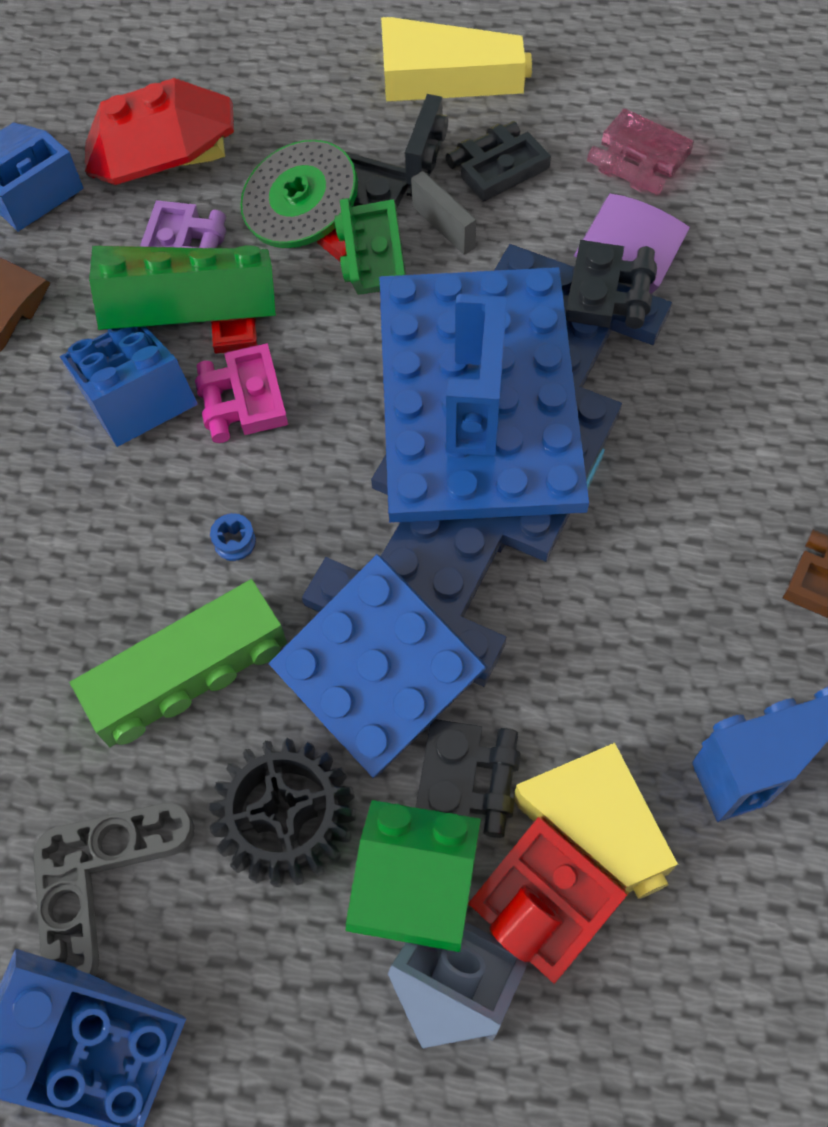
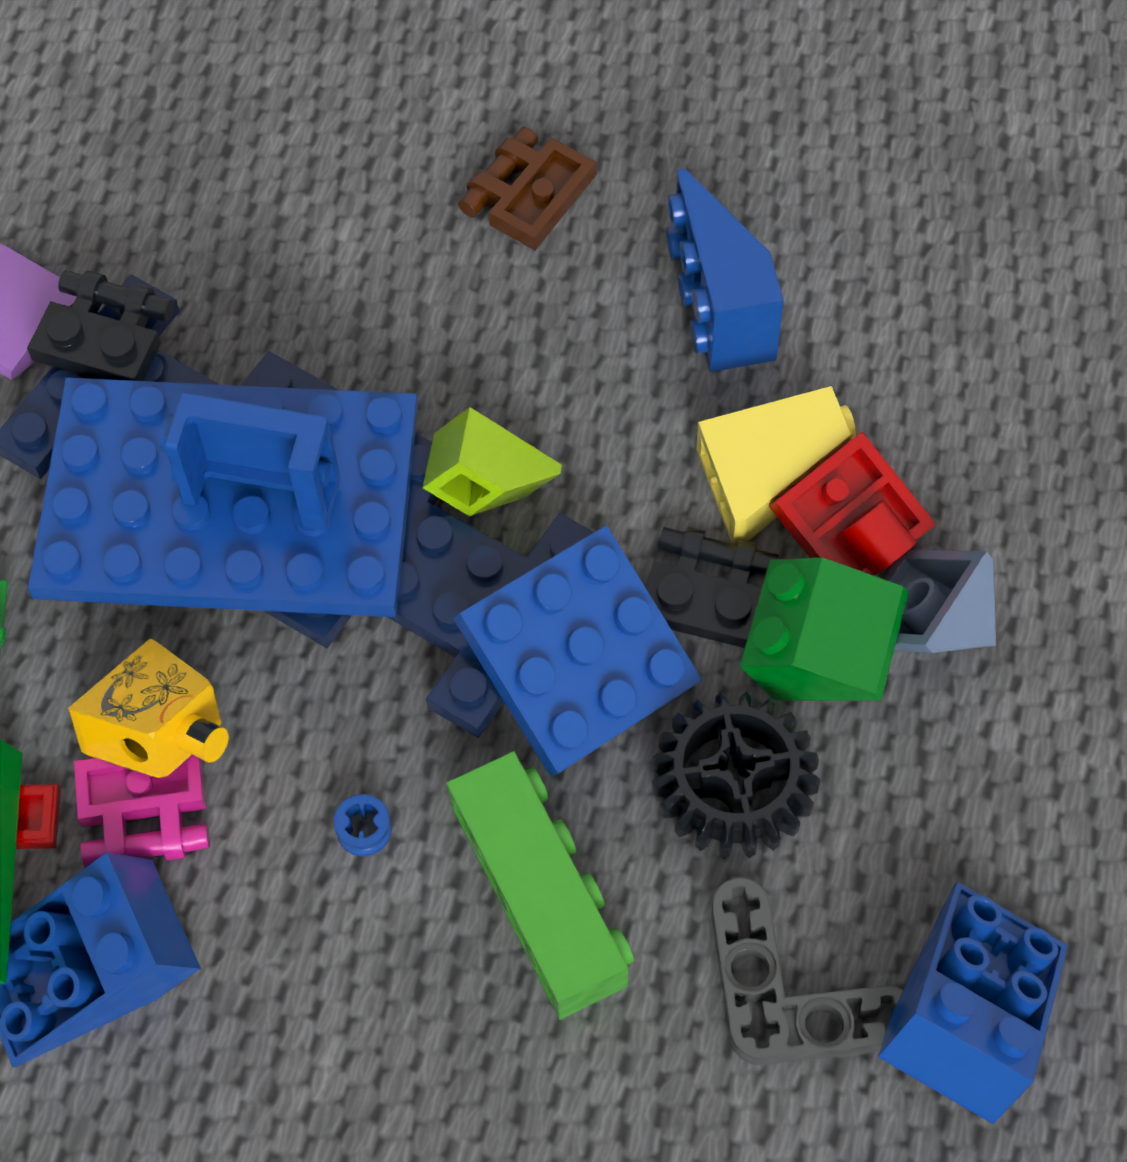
camera: 85 degrees left, 0 degrees up
none -> yellow torso [68,639,229,778]
none -> lime slope [422,407,562,516]

